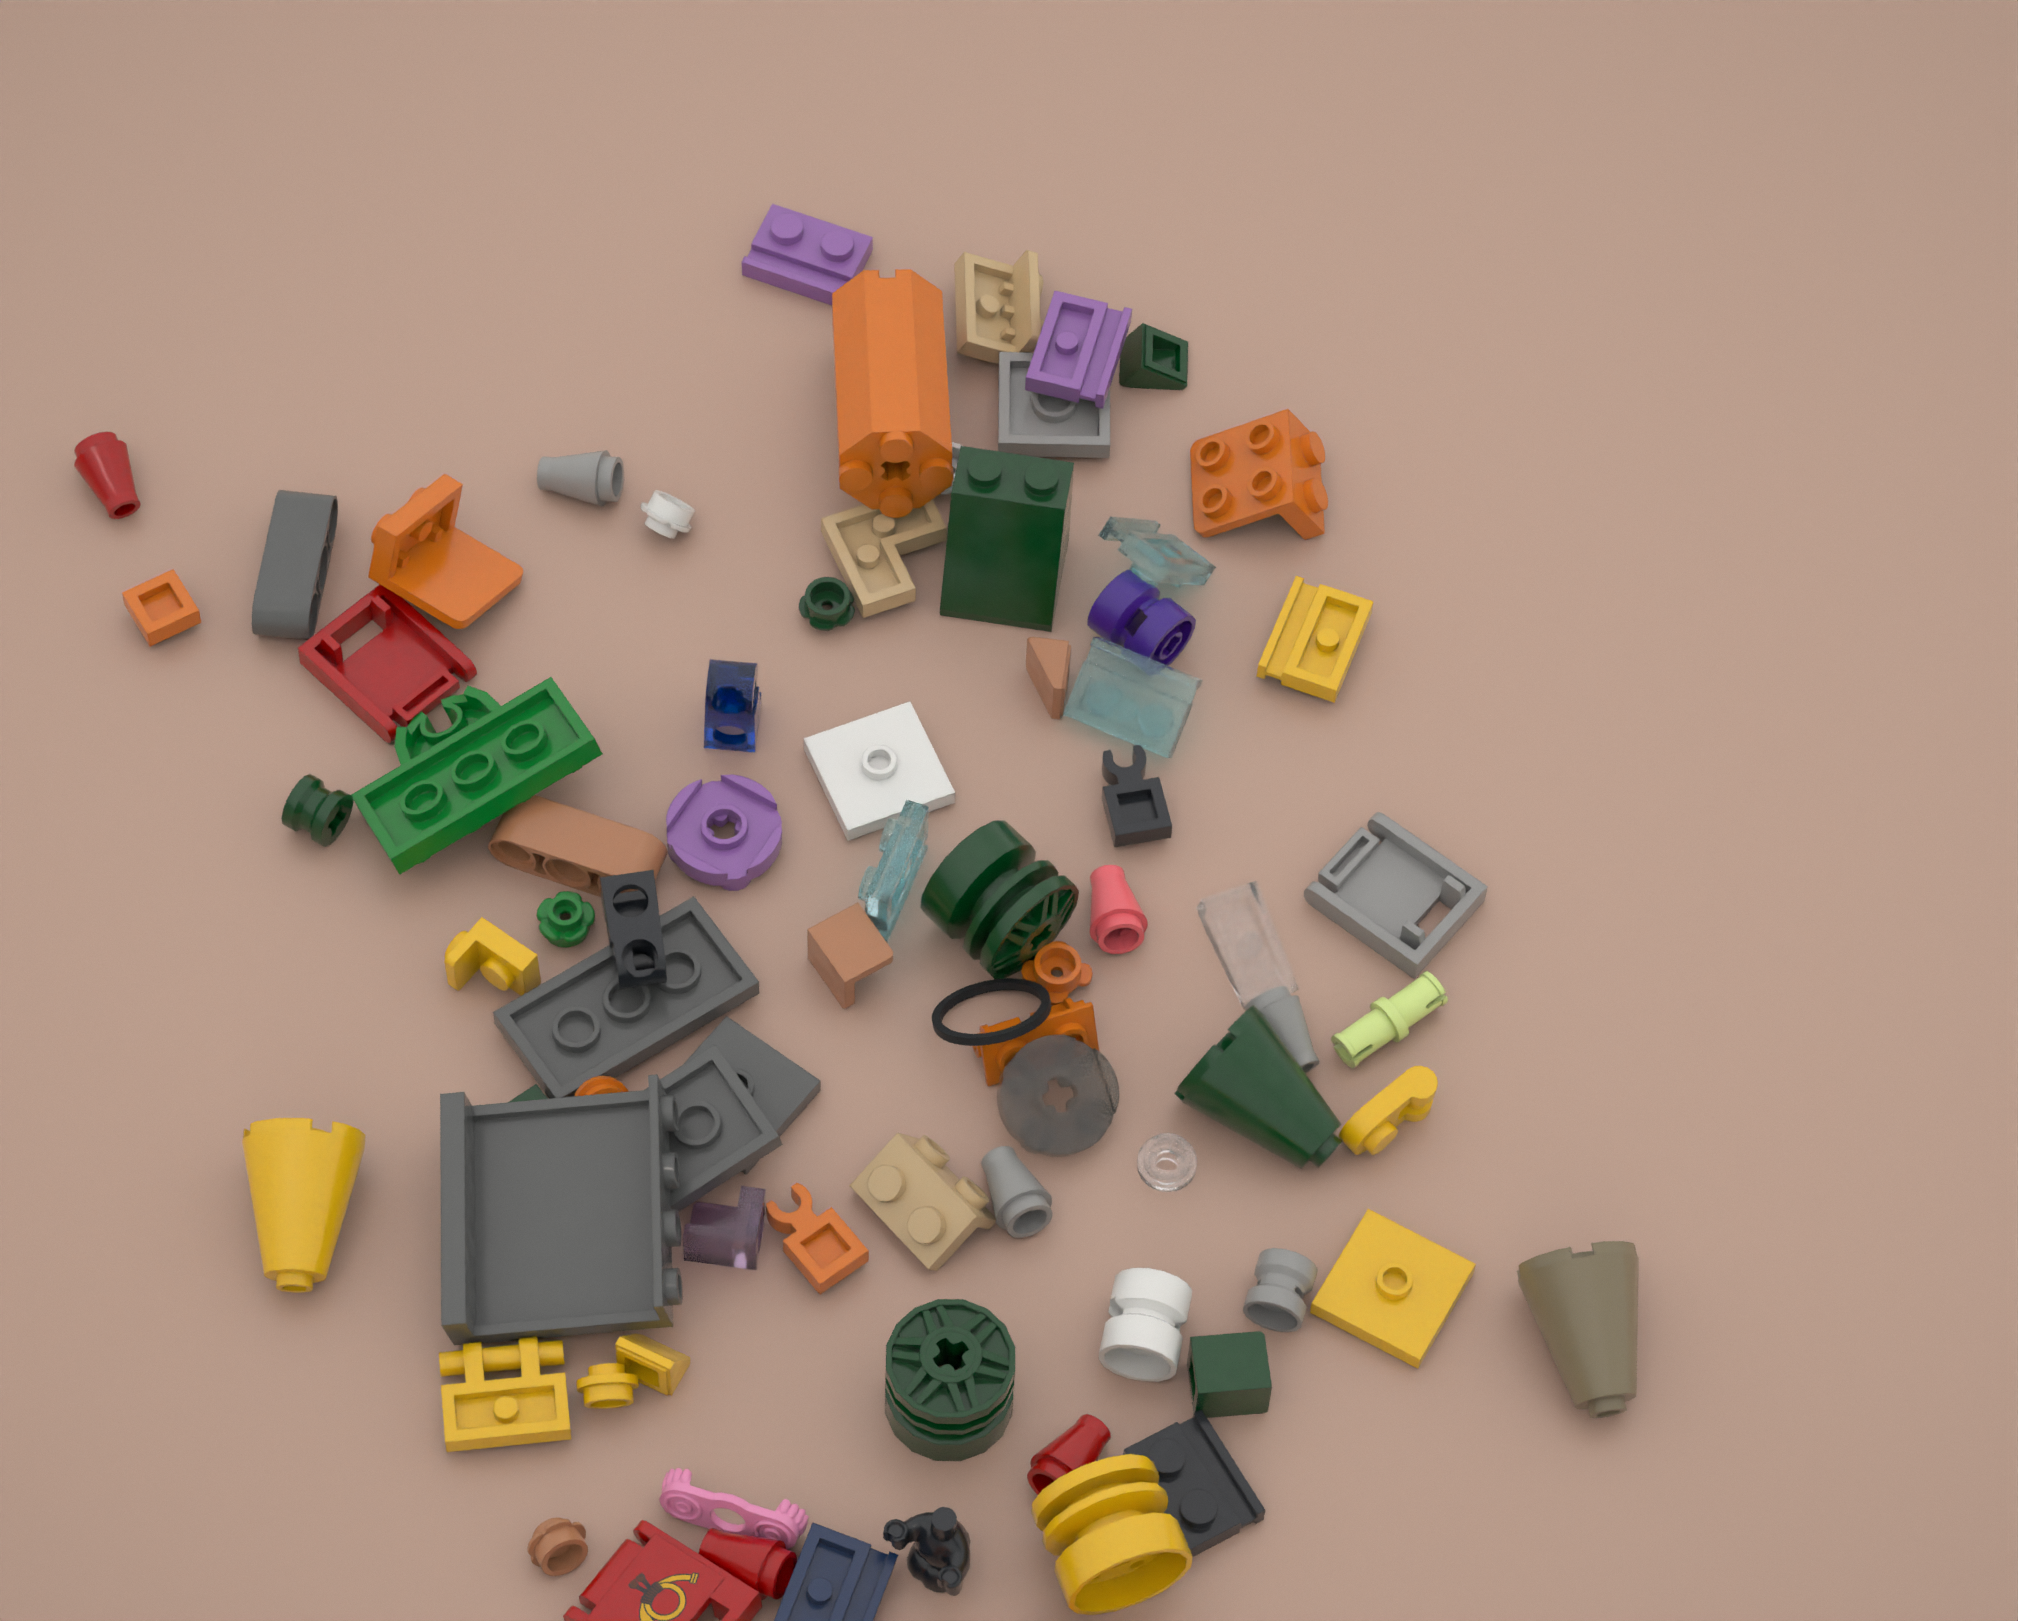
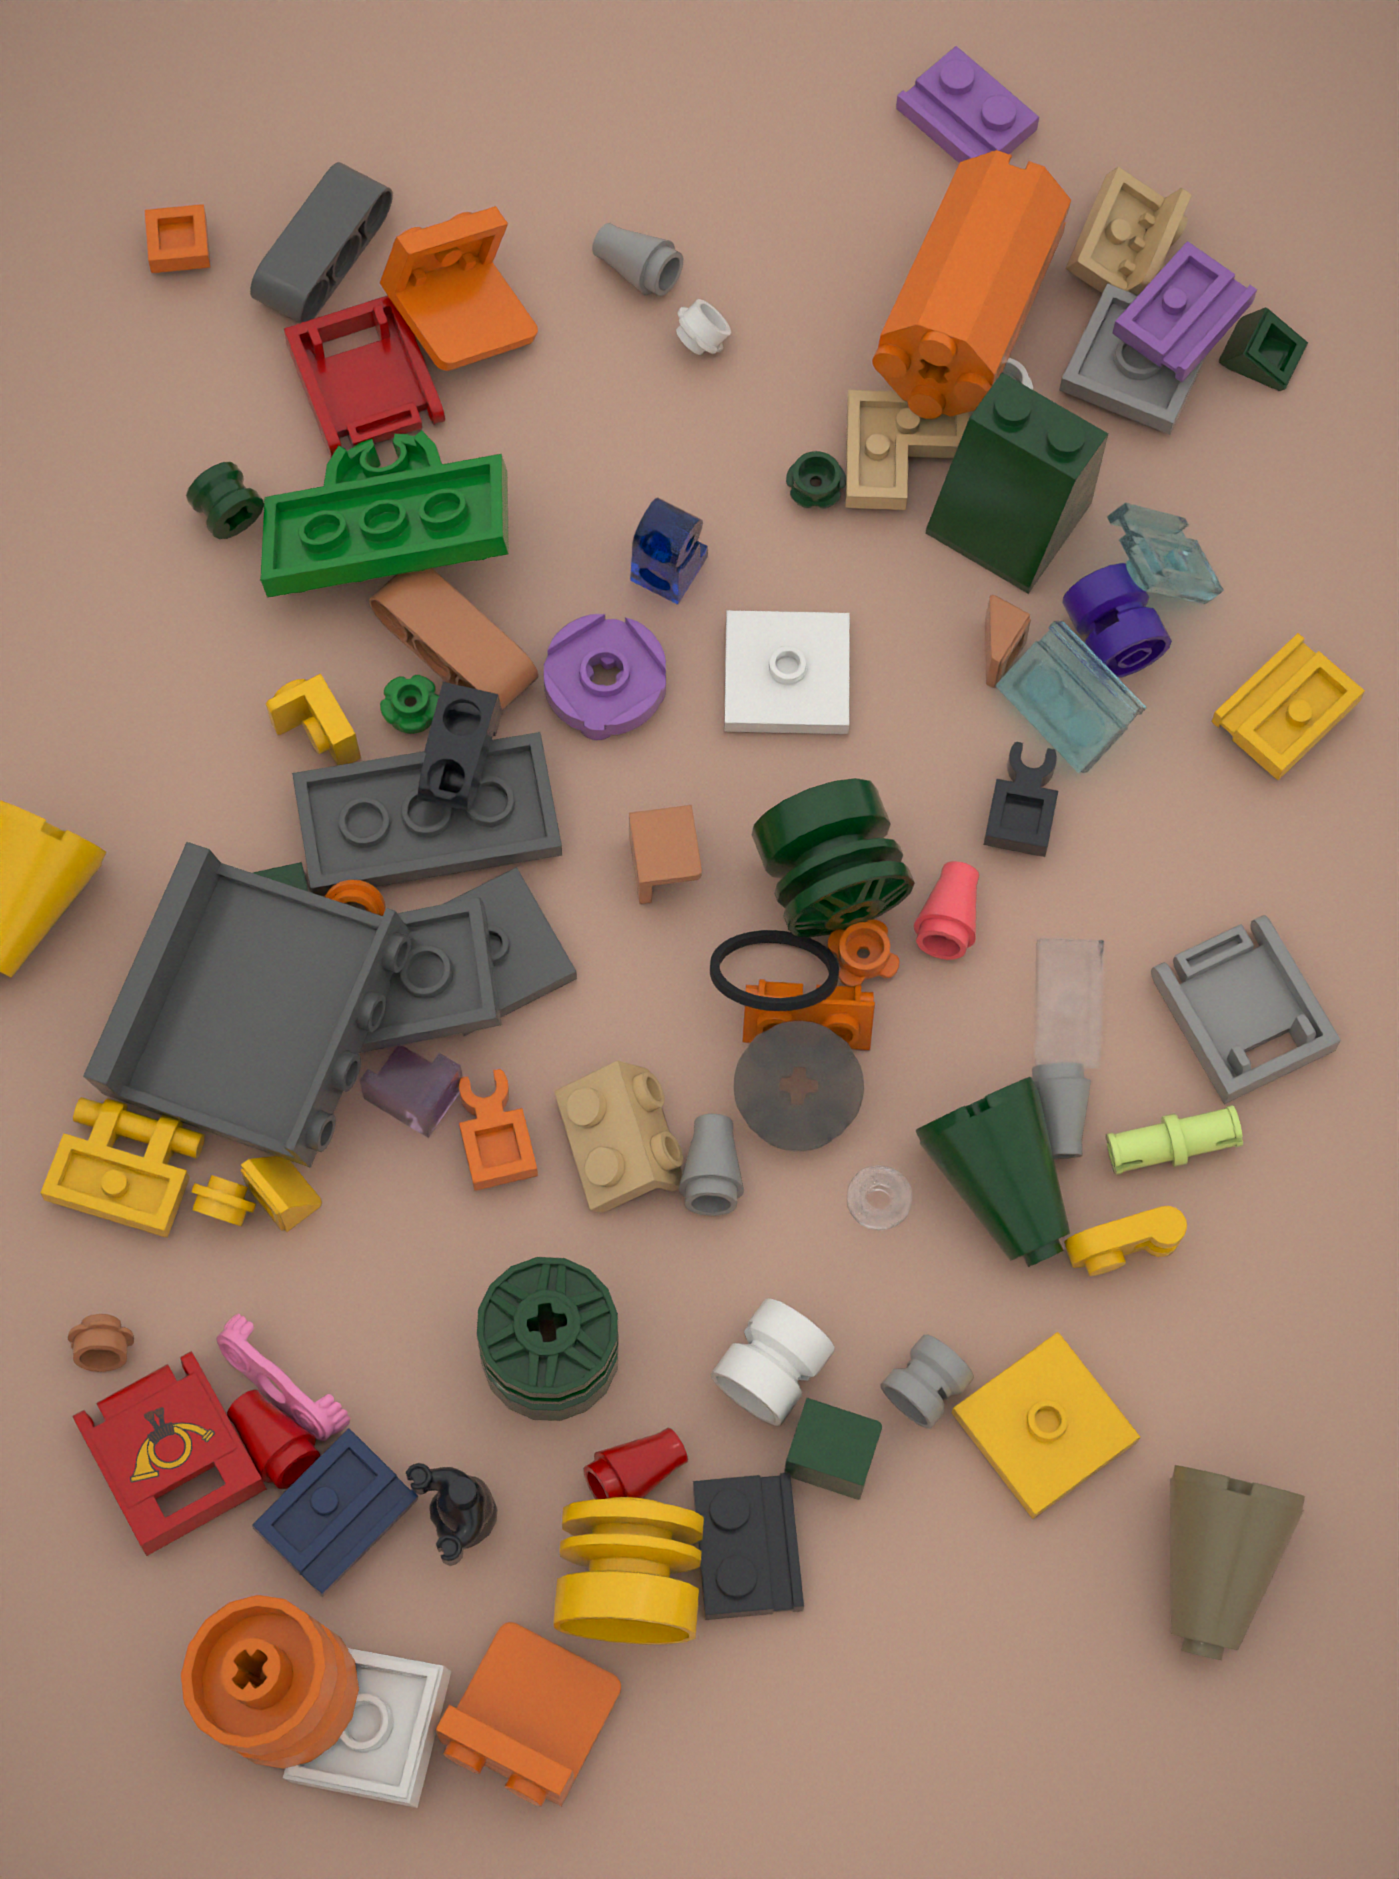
camera: 25 degrees right, 10 degrees up
red cone [74,431,141,519] -> none
clear light blue plate [858,800,929,944] -> none
orange bracket [1190,409,1328,540] -> none

